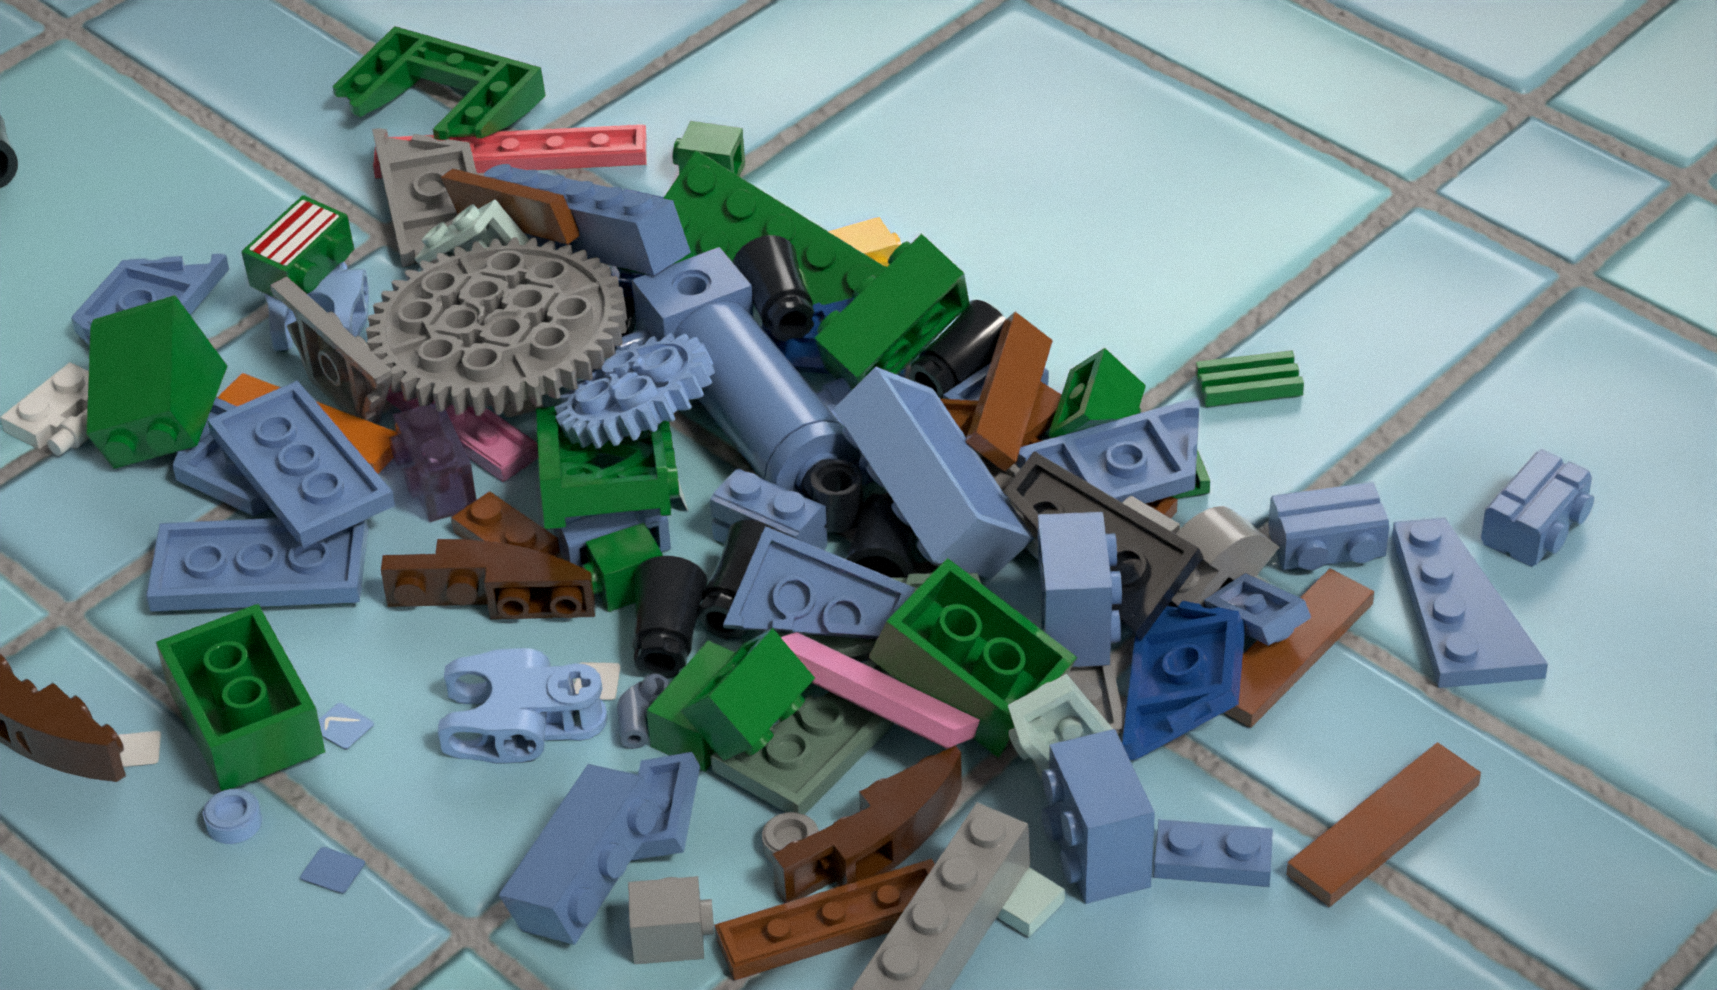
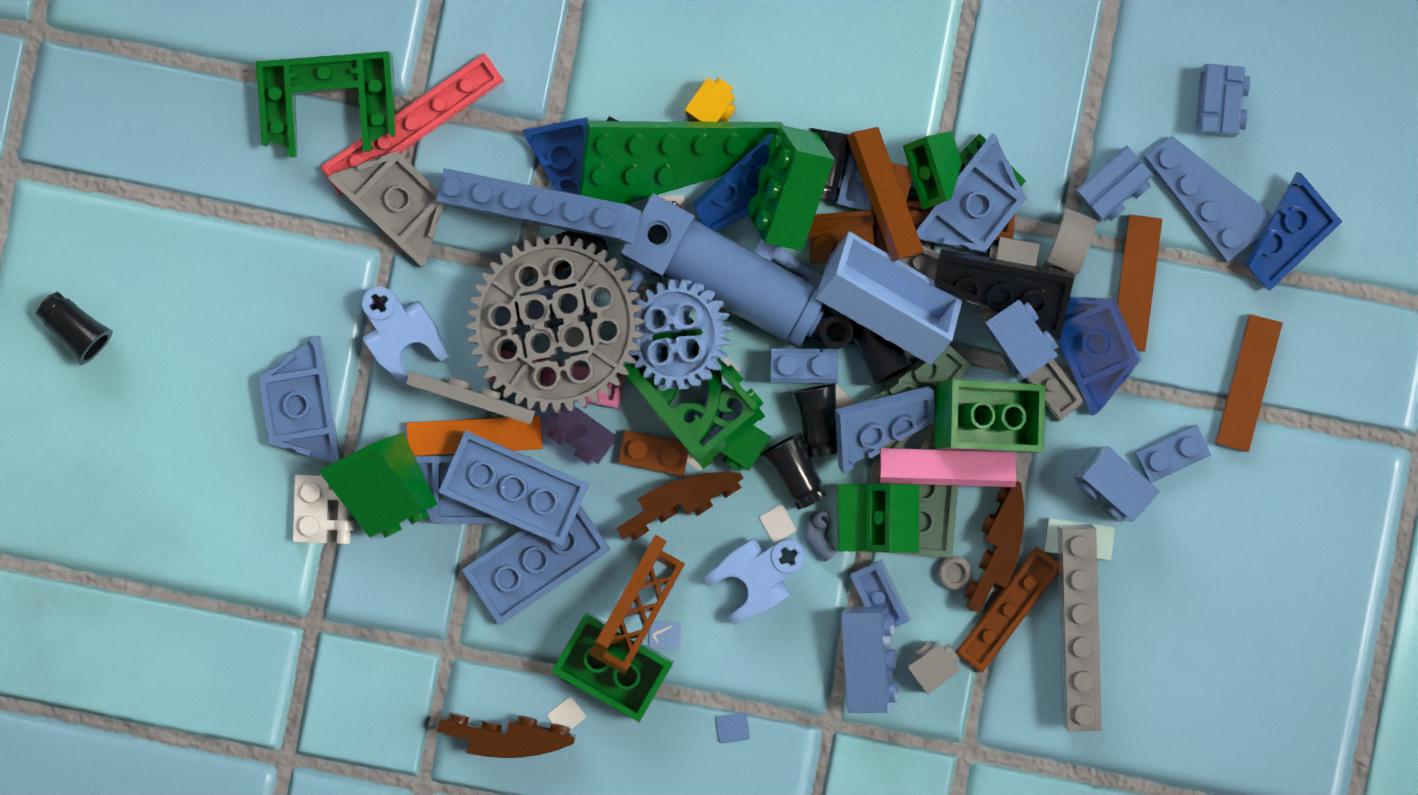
camera: 30 degrees left, 45 degrees up
light blue tile [203,789,262,844] -> none
green brick [241,195,355,301] -> none
light aqua bracket [415,200,529,265] -> none
dark orange tile [441,168,580,244] -> none
brick [672,121,745,177] -> none
black plant [732,235,814,342] -> none
light aqua bracket [1008,674,1113,780] -> none
green tile [1195,350,1304,407] -> none
medium blue plate [1204,573,1311,646] -> none
none -> dark orange fence [589,535,685,674]
none -> blue wing [1245,172,1342,291]

